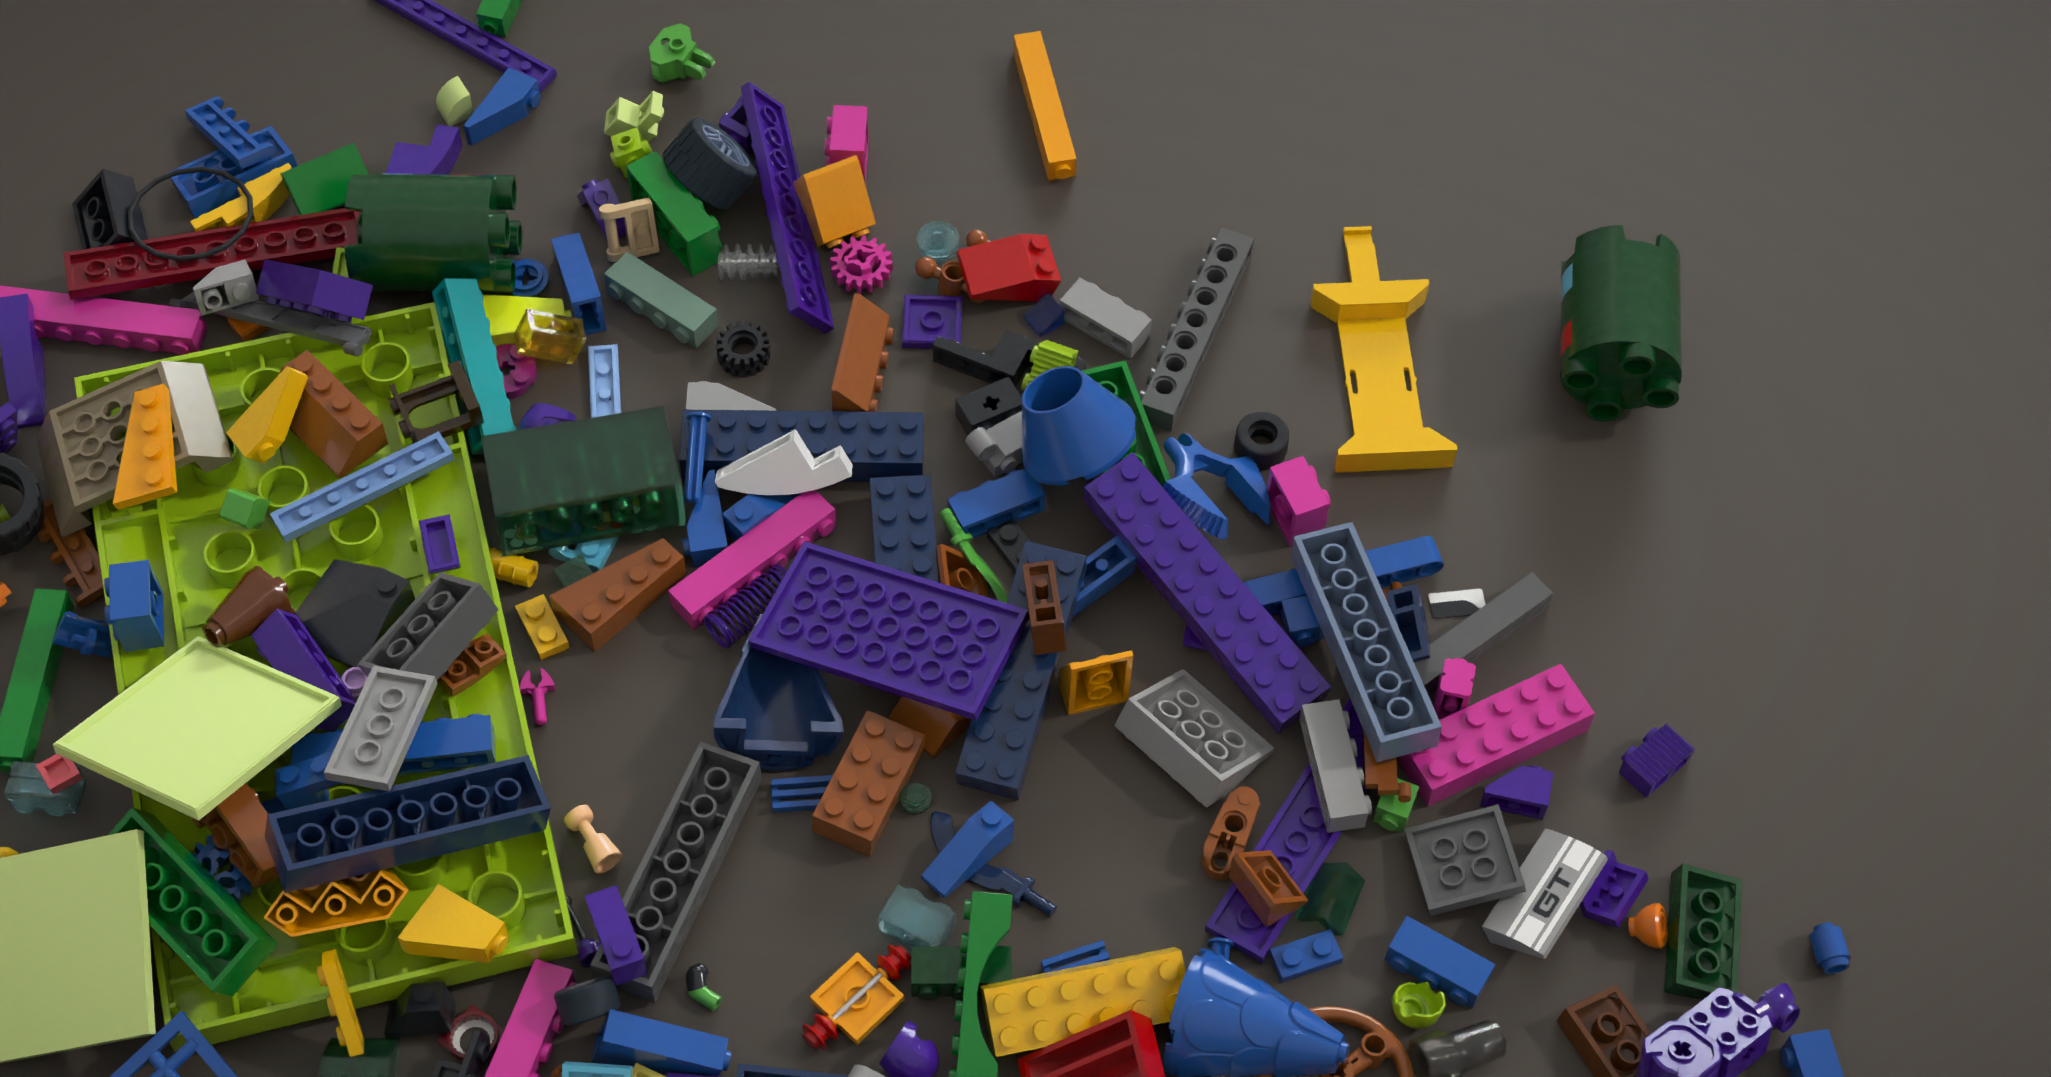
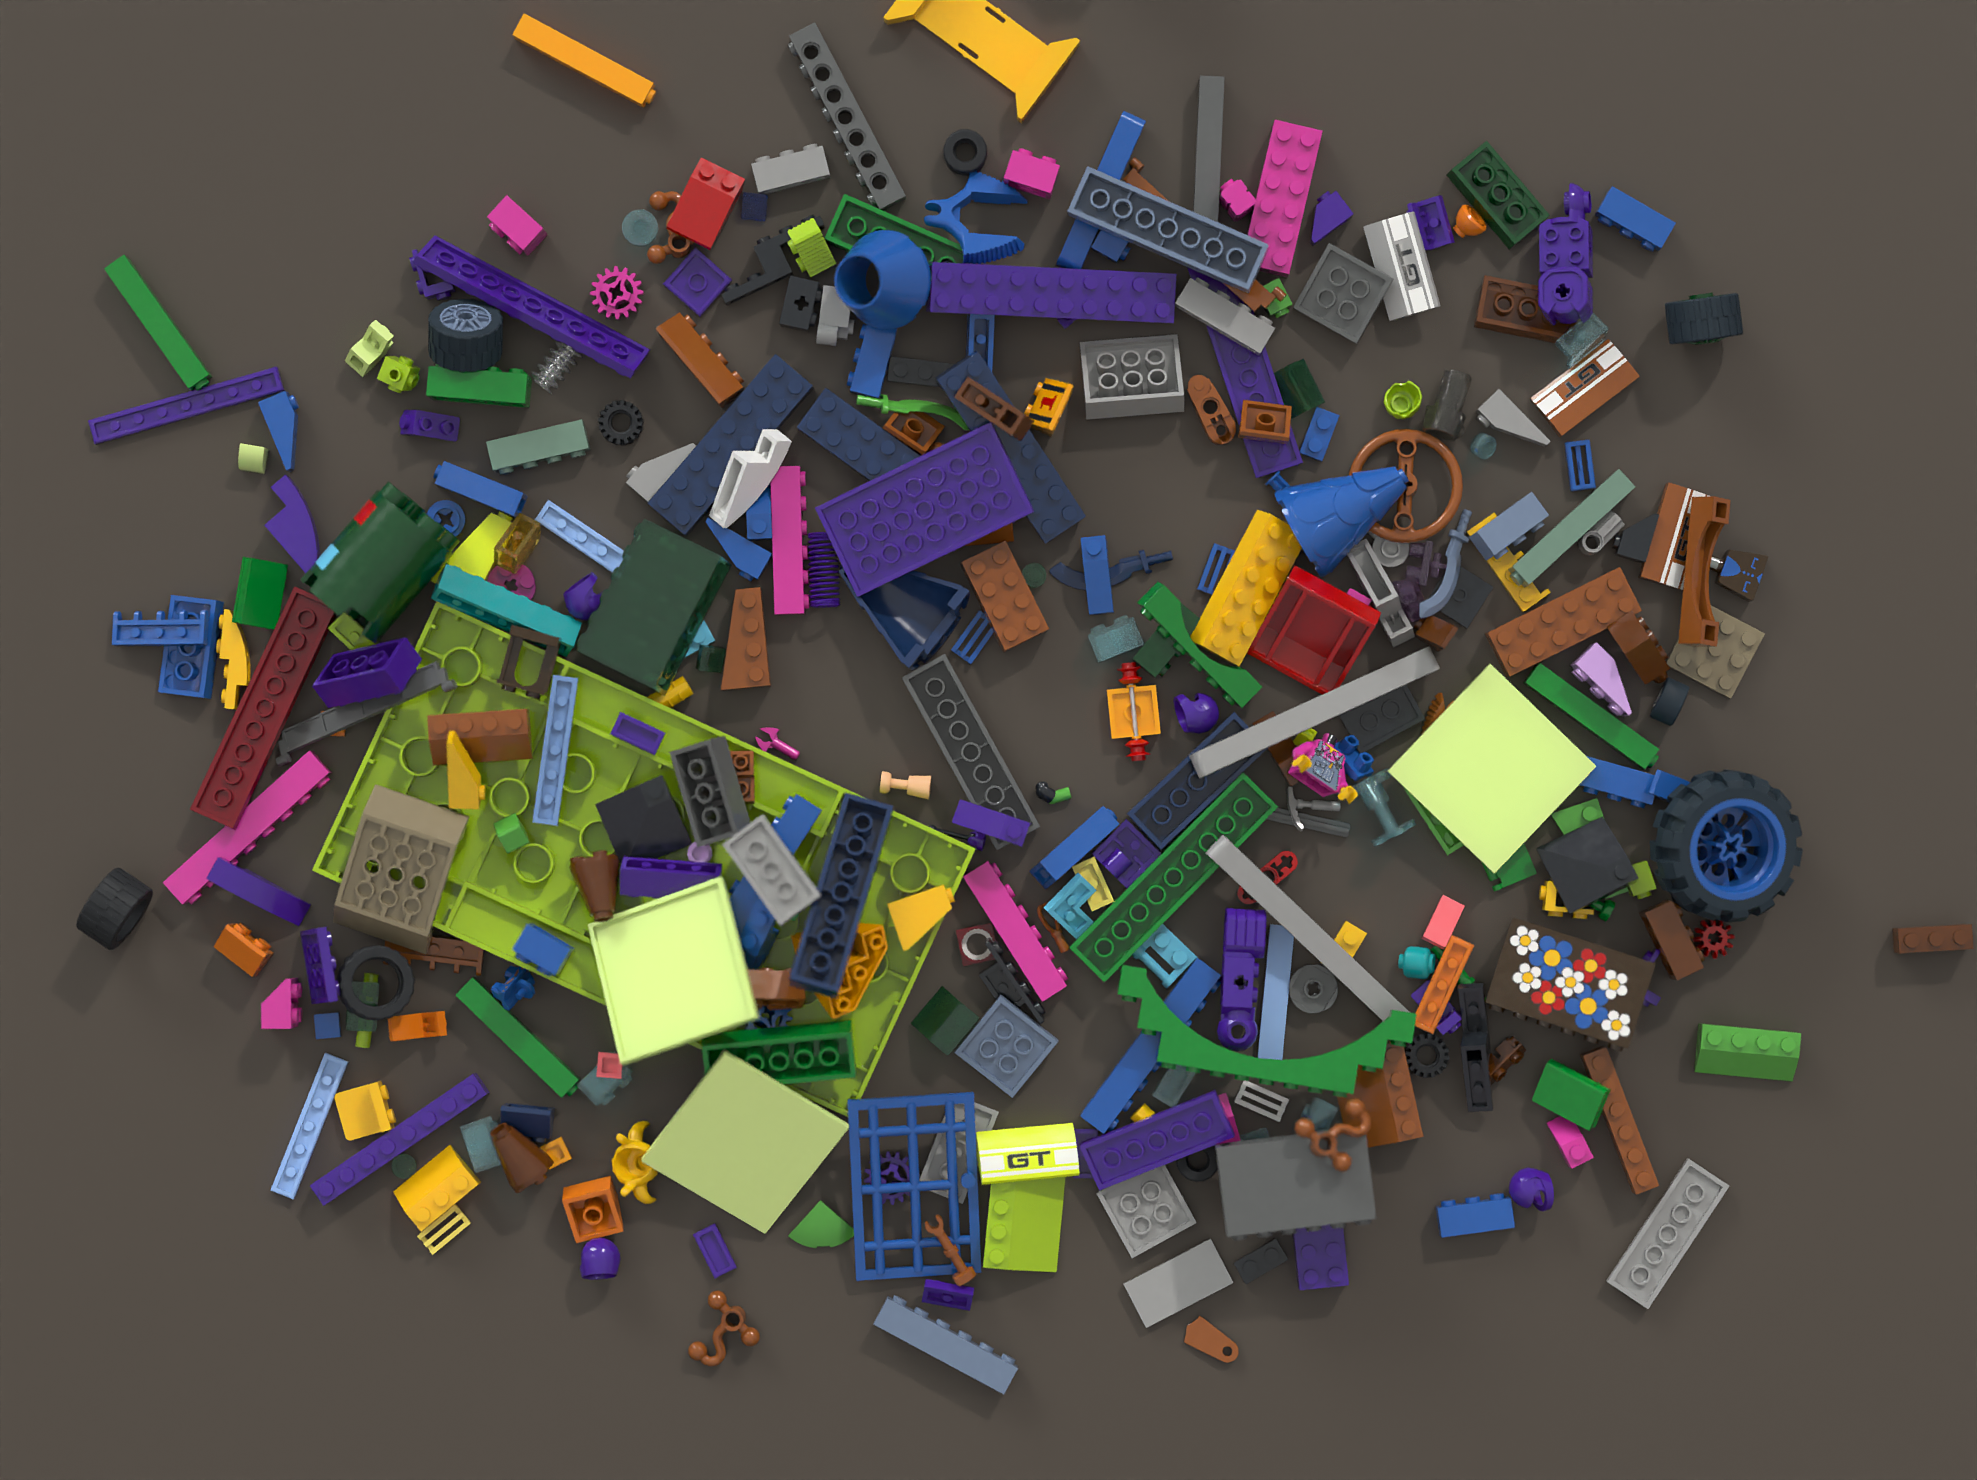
camera: 45 degrees left, 30 degrees up
black slope [72,169,148,249] -> none
light orange wing [113,383,177,510] -> none
black piece [128,167,253,261] -> none
light grey slope [193,259,259,316] -> none
yellow plate [317,949,364,1057] -> none
black slope [384,981,456,1038] -> none
yellow plate [515,594,570,660] -> none
black wheel [554,975,621,1026] -> none
tan plate [599,197,660,262] -> none
bright green hinge [649,23,715,83] -> none
blue axle [684,412,711,503] -> none
light orange slope [793,155,876,249] -> none
blue brick [1384,916,1495,1009] -> none
dark blue slope [1386,584,1430,662] -> none
sticker [1428,589,1486,618] -> none
dark purple brick [1619,723,1695,798] -> none
blue brick [1809,922,1851,974] -> none

